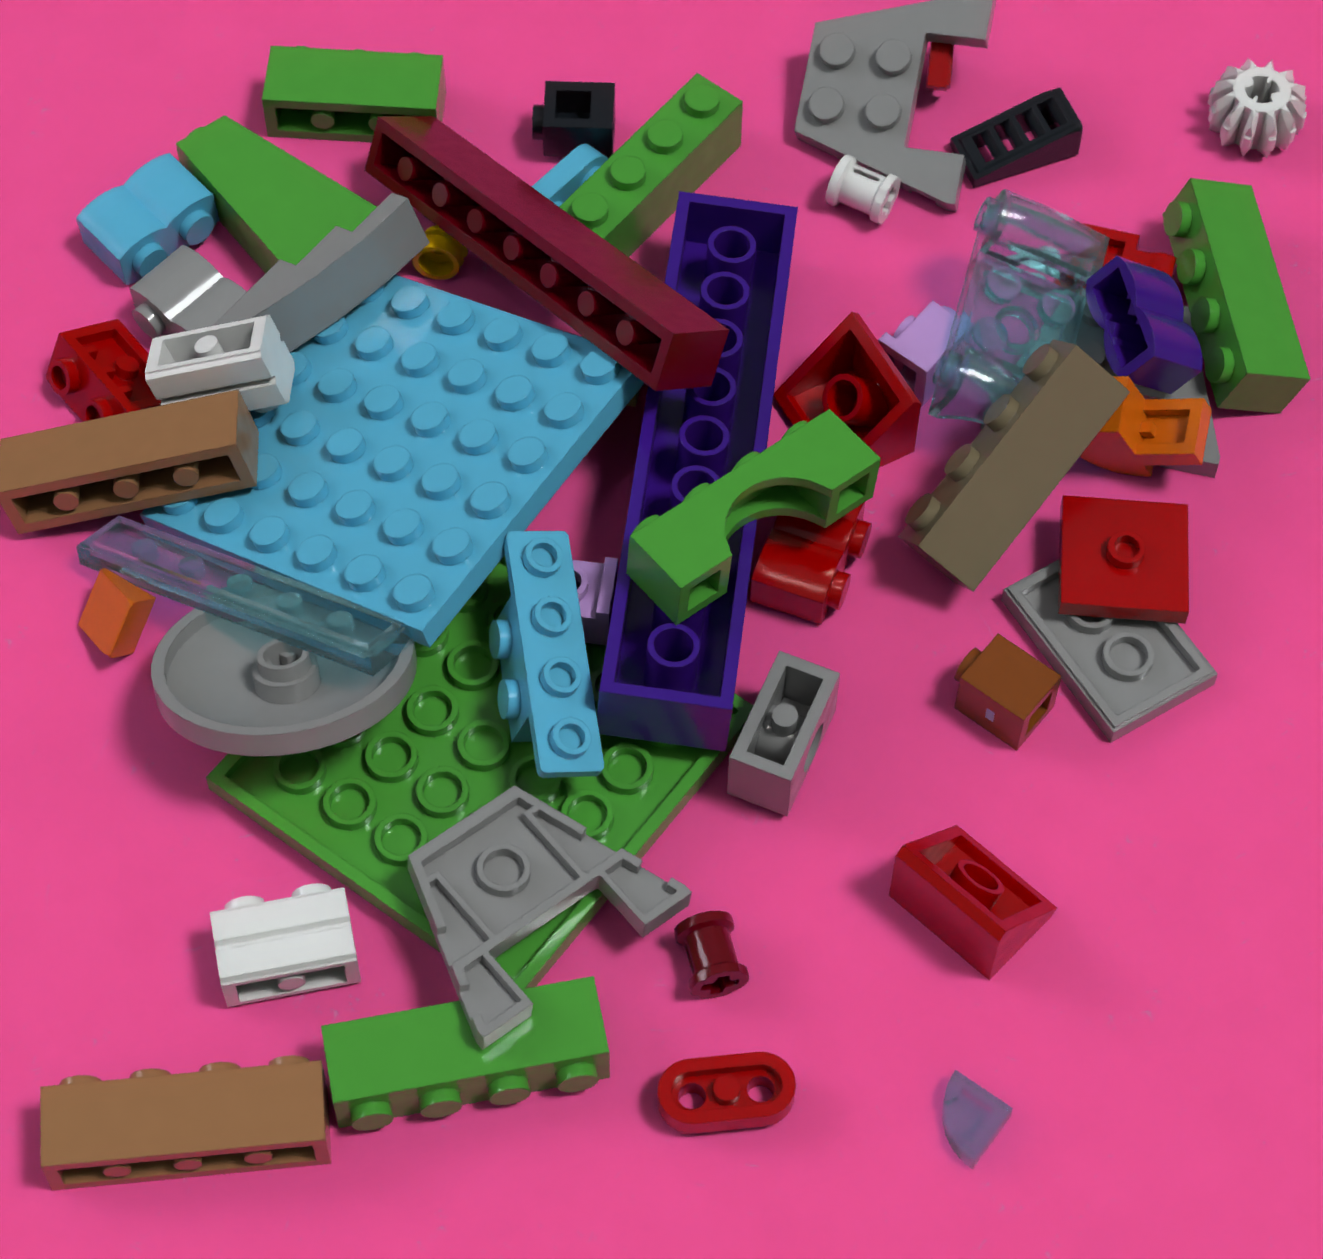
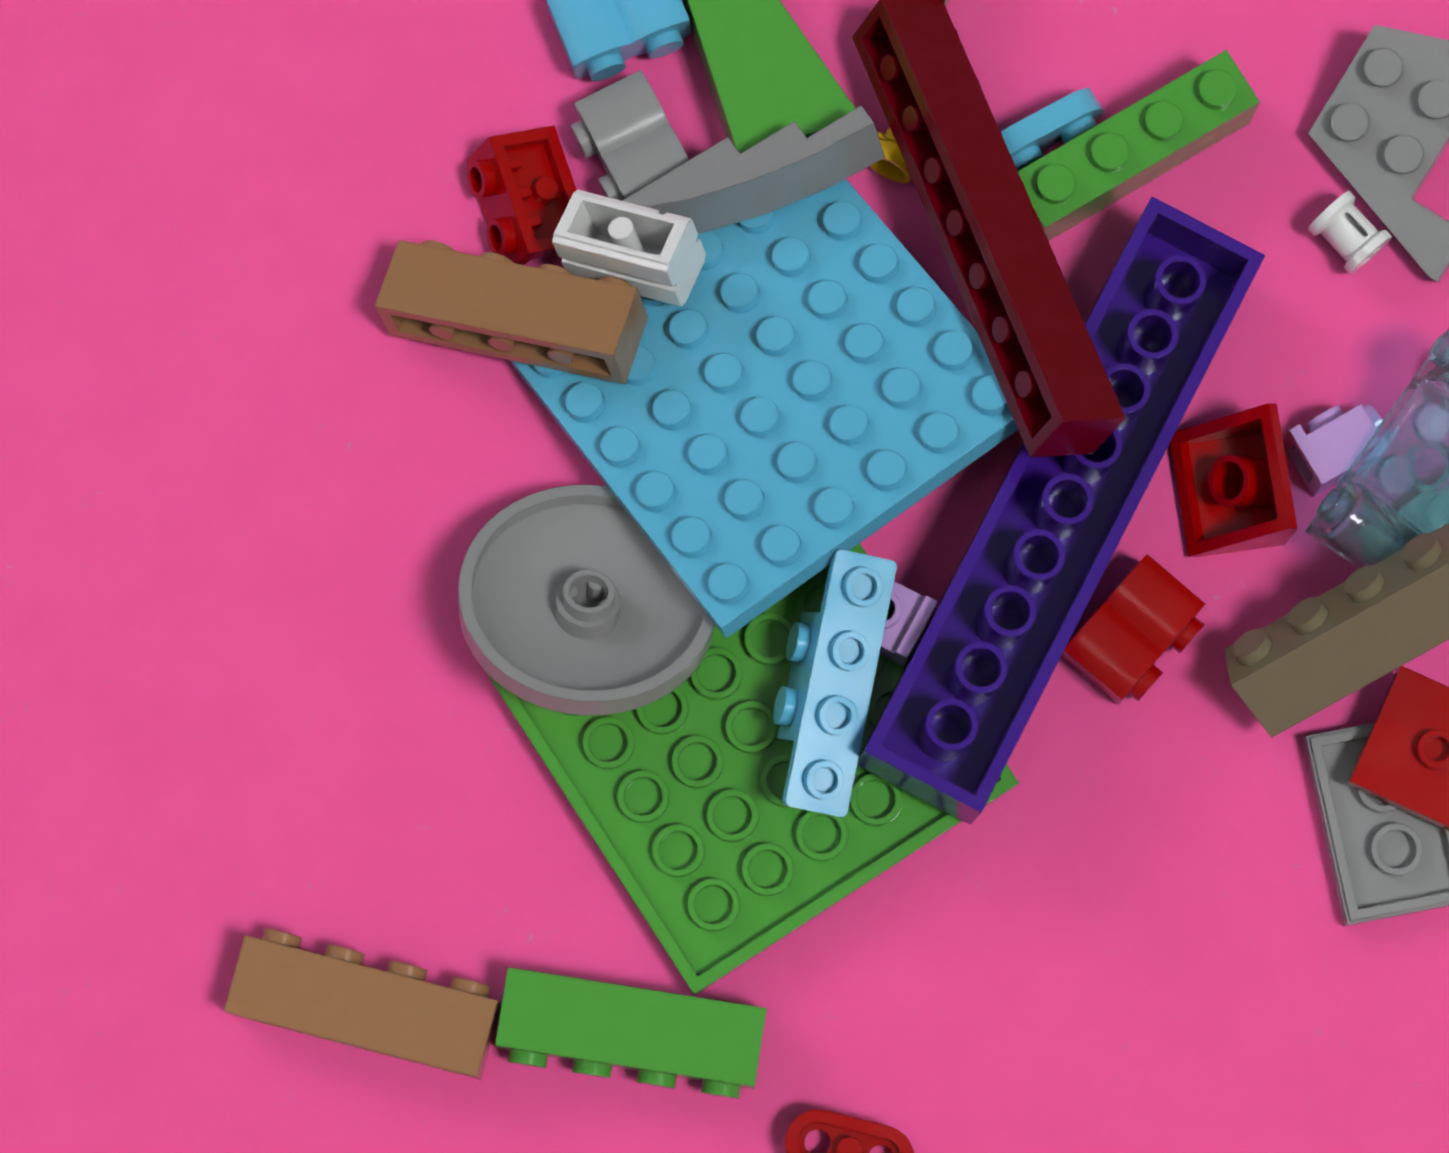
camera: 20 degrees right, 20 degrees up
clear light blue tile [76,515,414,676] -> none
orange slope [78,568,156,658] -> none
white brick [210,883,361,1007] -> none
light grey wing [408,785,692,1050] -> none
black brick [532,81,615,159] -> none
bright green arch [626,409,881,625] -> none
dark red bush [674,910,749,999] -> none
brick [727,651,840,817] -> none
red slope [889,825,1057,980] -> none
dark orange brick [954,633,1061,751] -> none

